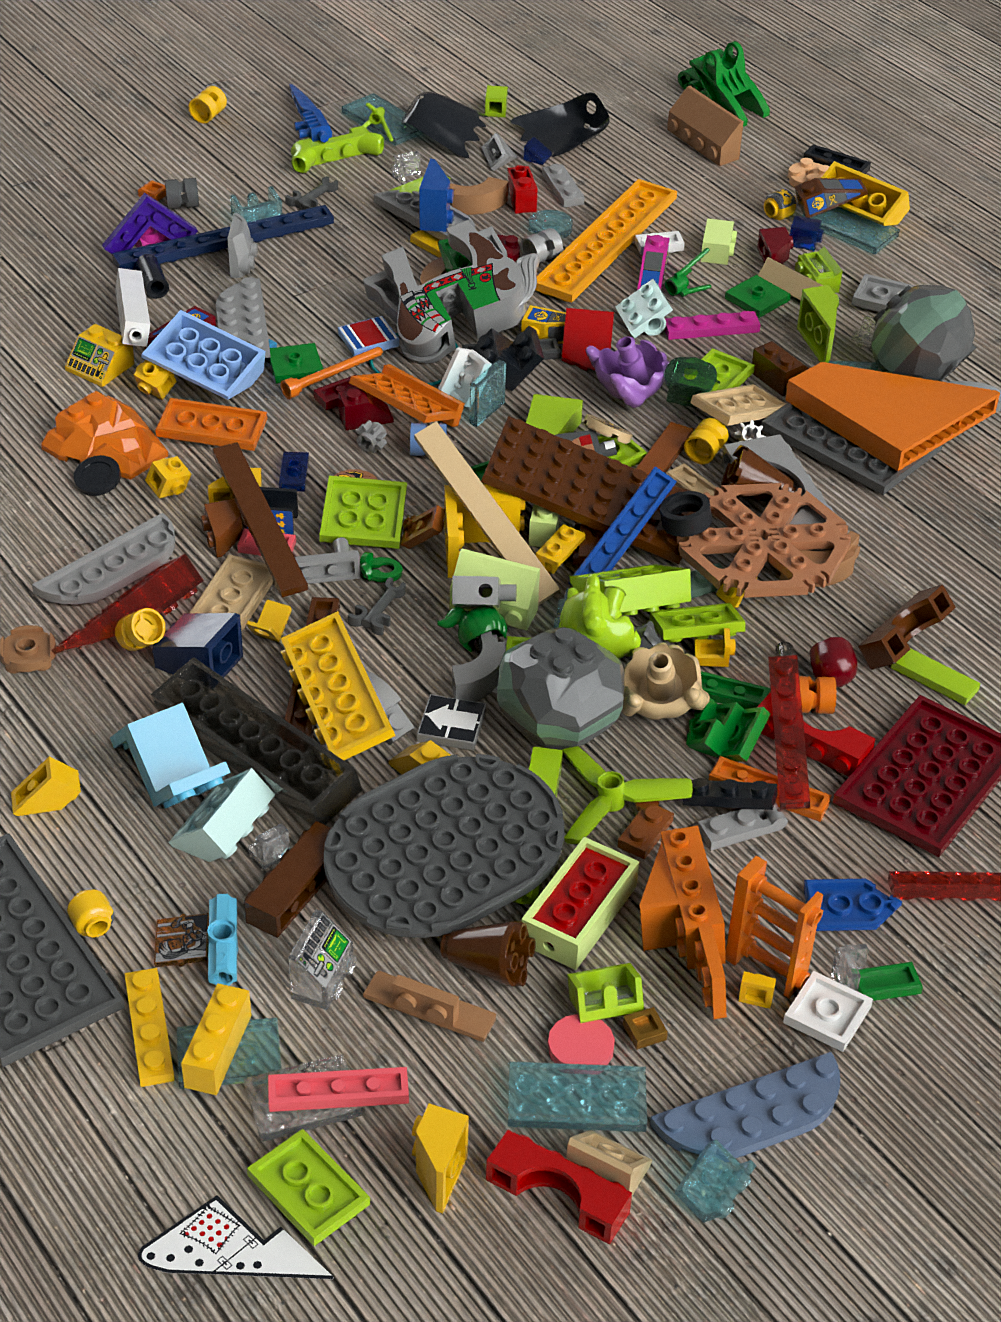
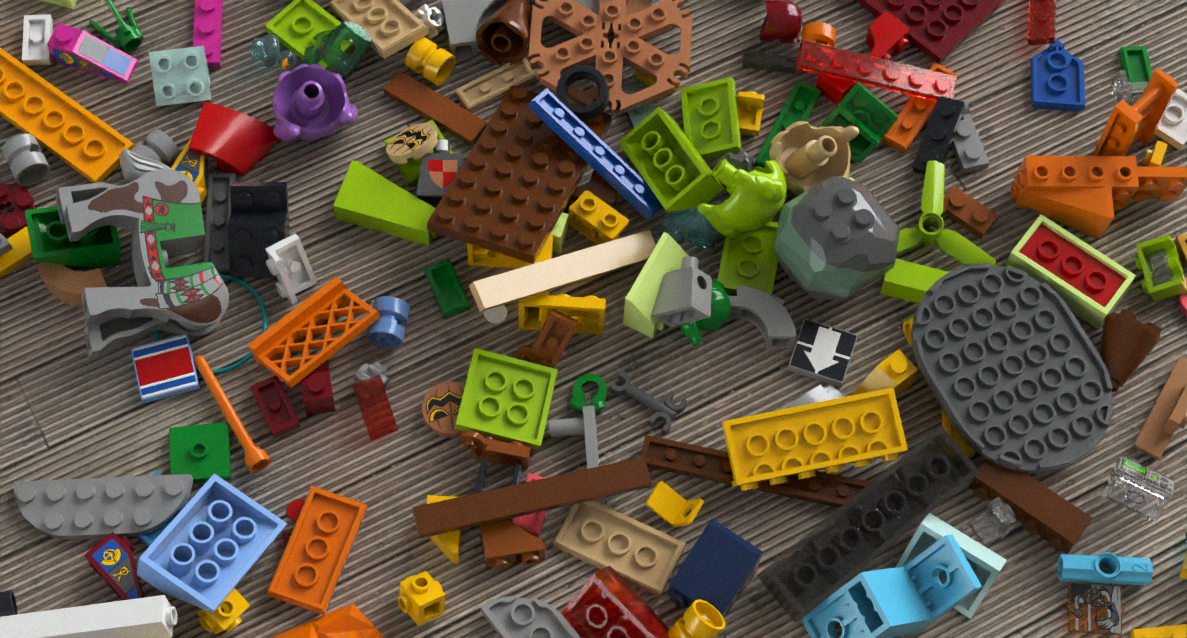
camera: 85 degrees left, 20 degrees up
clear blue plate [279,452,309,492] -> none
clear light blue tile [469,360,506,427] -> none
none -> light grey wheel [131,129,180,165]
none -> clear light blue animal [251,34,296,70]
none -> clear red tile [352,375,398,440]
none -> dark orange hinge [460,431,530,469]

